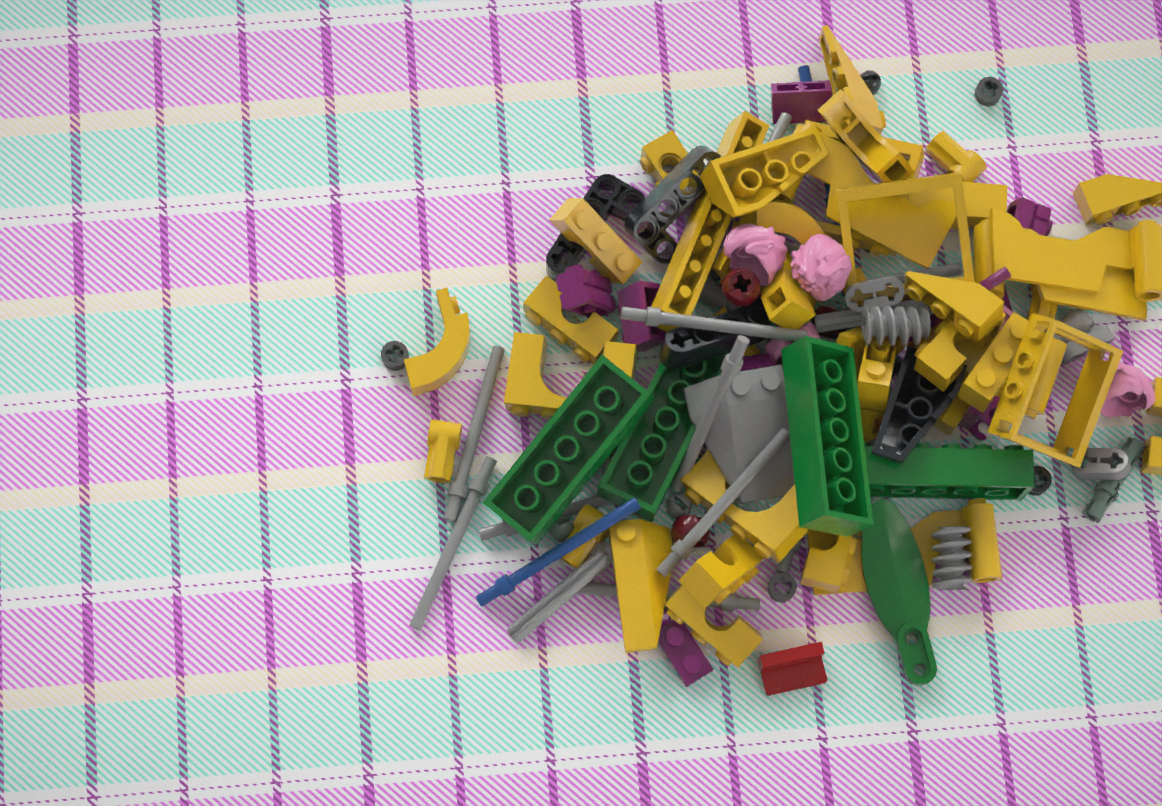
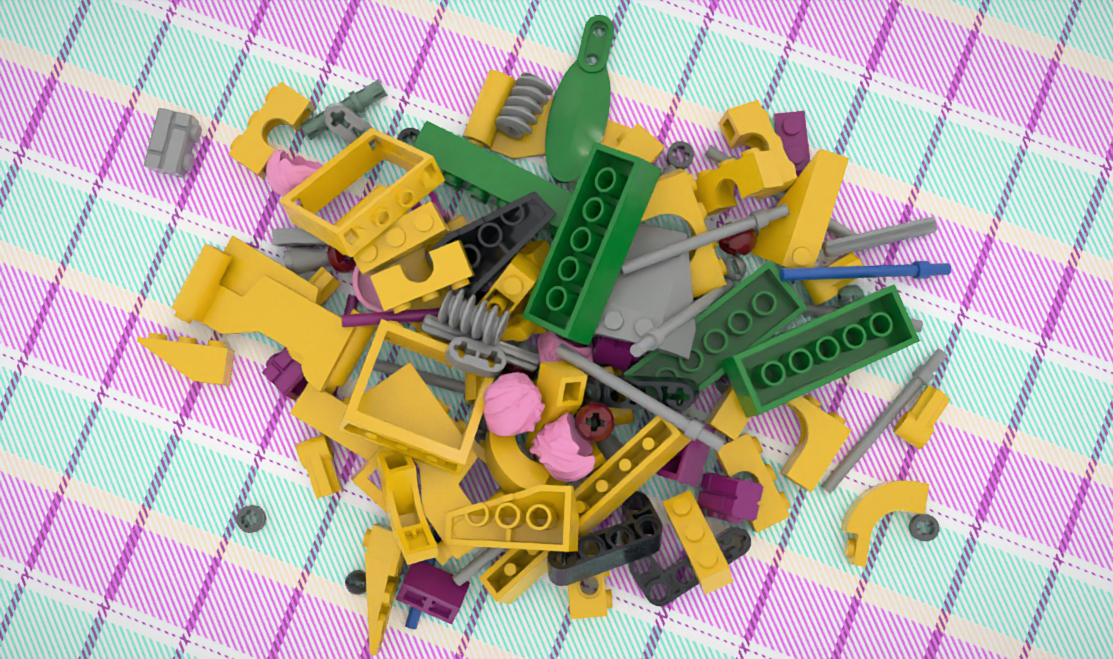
camera: 145 degrees left, 10 degrees up
light grey bar [409,456,497,631] -> none
red panel [757,641,827,696] -> none
yellow slope [905,271,1004,342] -> none

